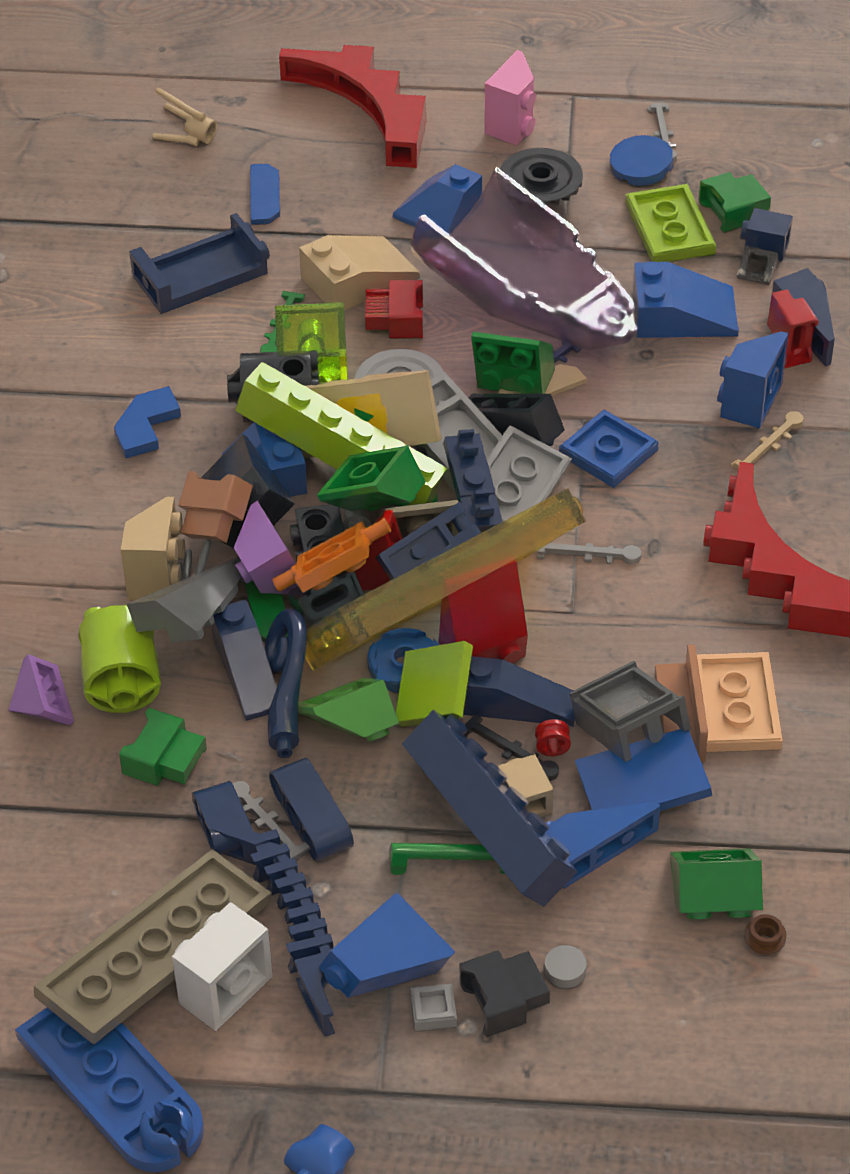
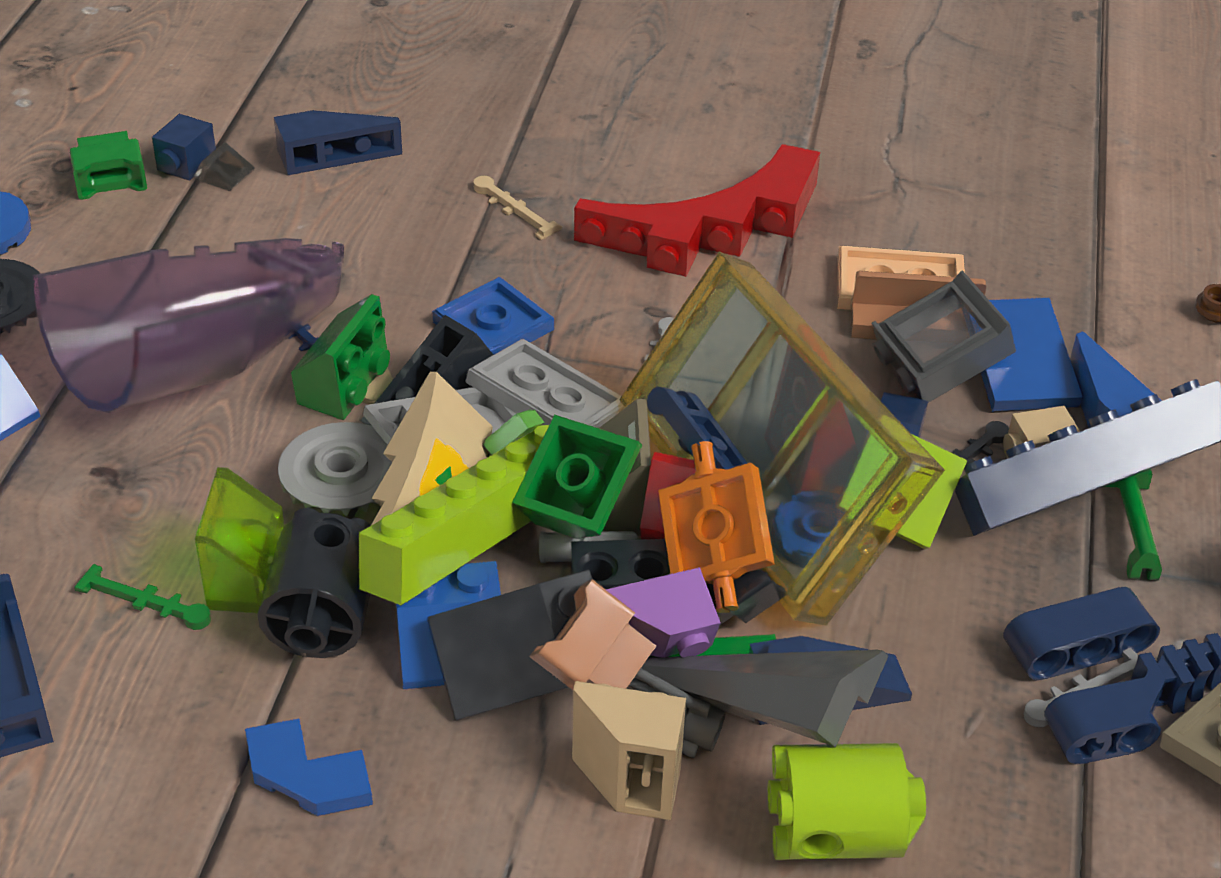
camera: 85 degrees left, 5 degrees down
green piece [119,708,207,786] -> none
dark blue plant [264,609,307,758] -> none
bright green slope [298,678,399,741] -> none
tan slope [299,235,420,314] -> none
red piece [365,280,423,338] -> none
dark blue plate [443,429,503,533] -> none
red bush [535,719,571,757] -> none
lime tile [625,184,716,262] -> none
blue slope [633,262,739,338] -> none
green slope [670,849,763,919] -> none
blue slope [717,331,788,429] -> none
red piece [767,289,819,368] -> none
none -> bright green tile [483,409,545,455]

